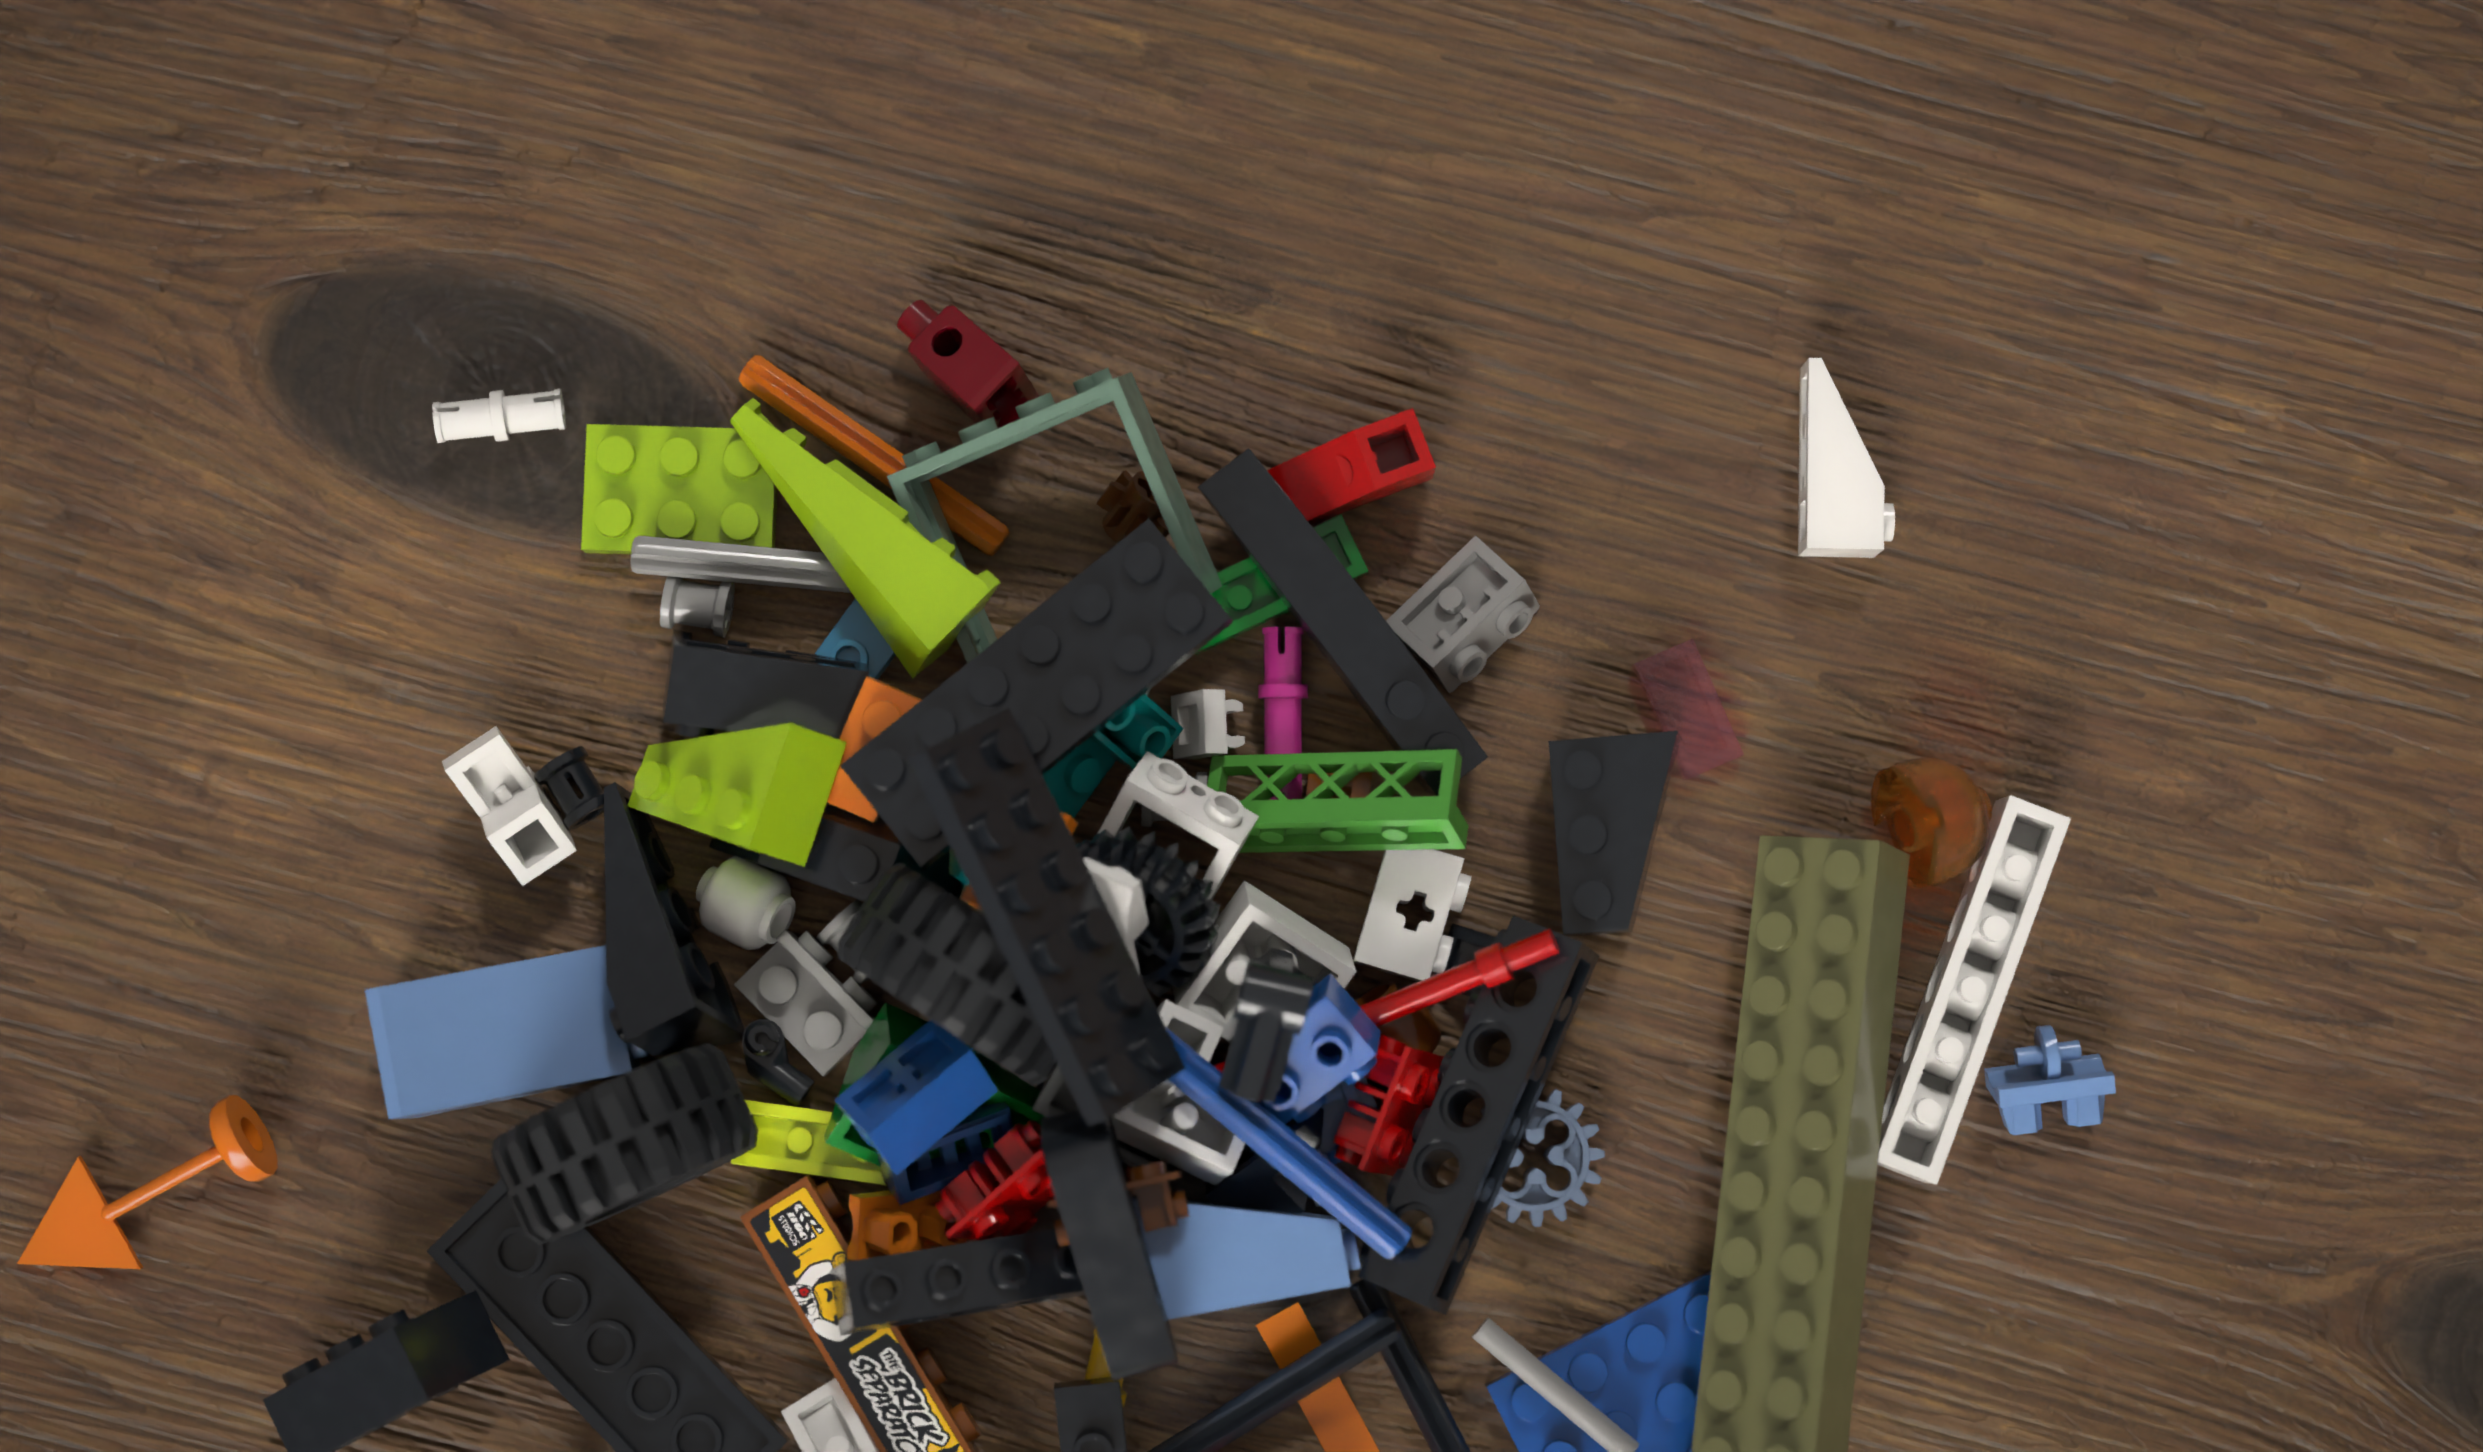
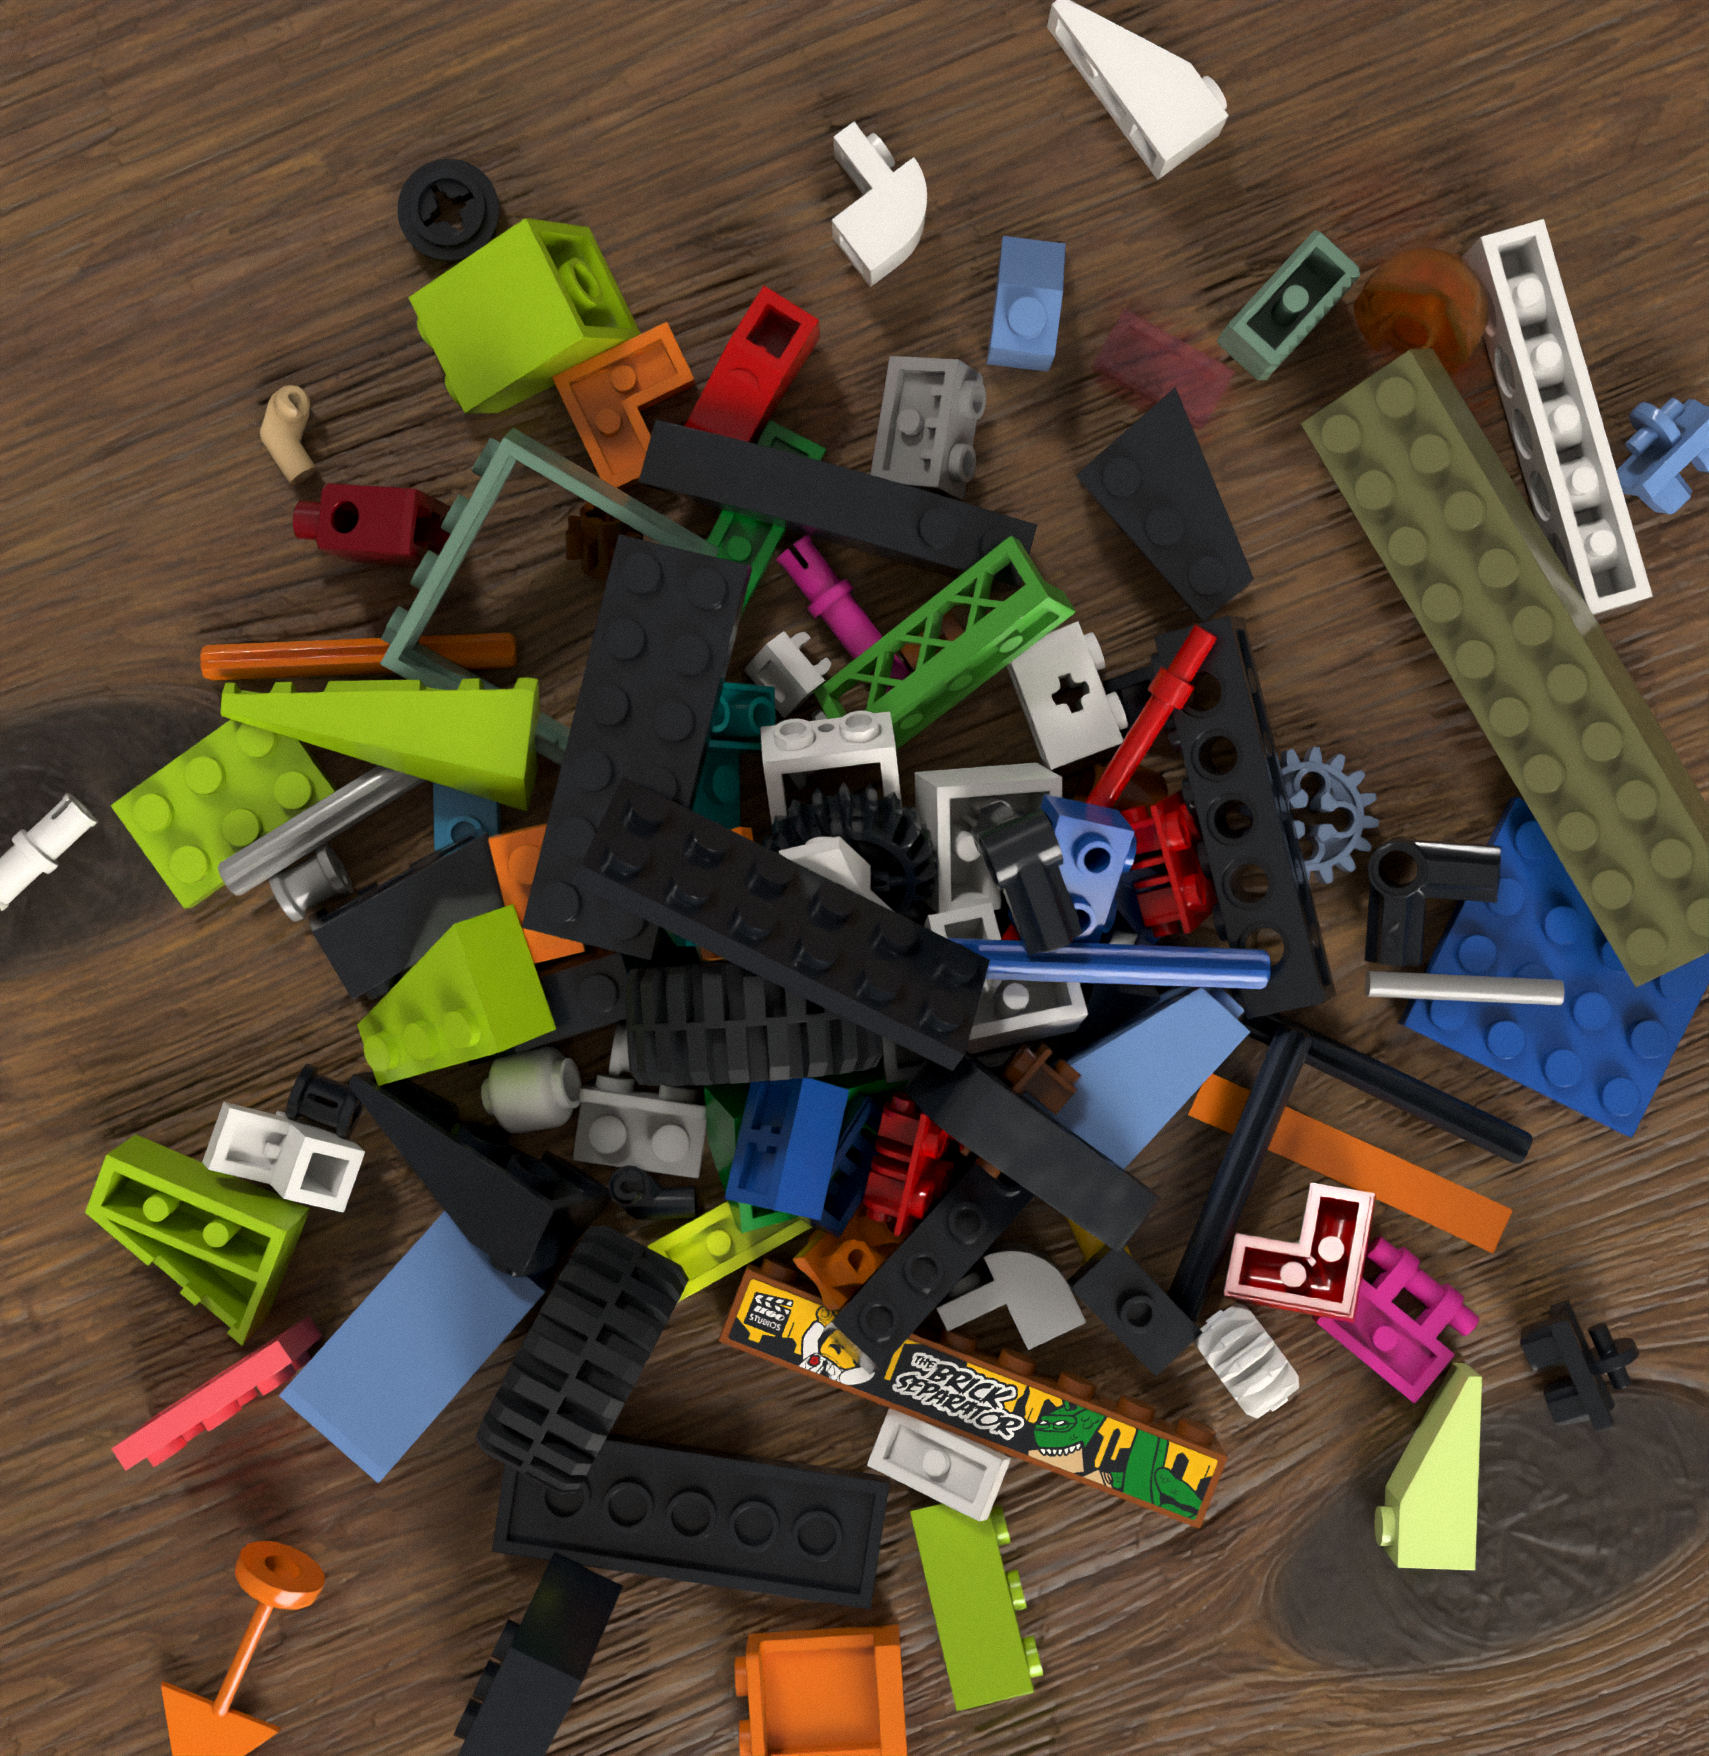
camera: 40 degrees left, 5 degrees up
none -> lime wedge [85,1134,310,1346]
none -> coral plate [111,1315,322,1471]
none -> tan arm [260,385,317,485]
none -> black gear [397,159,501,264]
none -> lime slope [408,218,641,414]
none -> orange plate [552,322,696,491]
none -> white brick [832,122,927,287]
none -> light grey brick [936,1241,1086,1350]
none -> medium blue slope [986,236,1066,372]
none -> sand green brick [1217,230,1360,381]
none -> black piece [1364,836,1502,966]

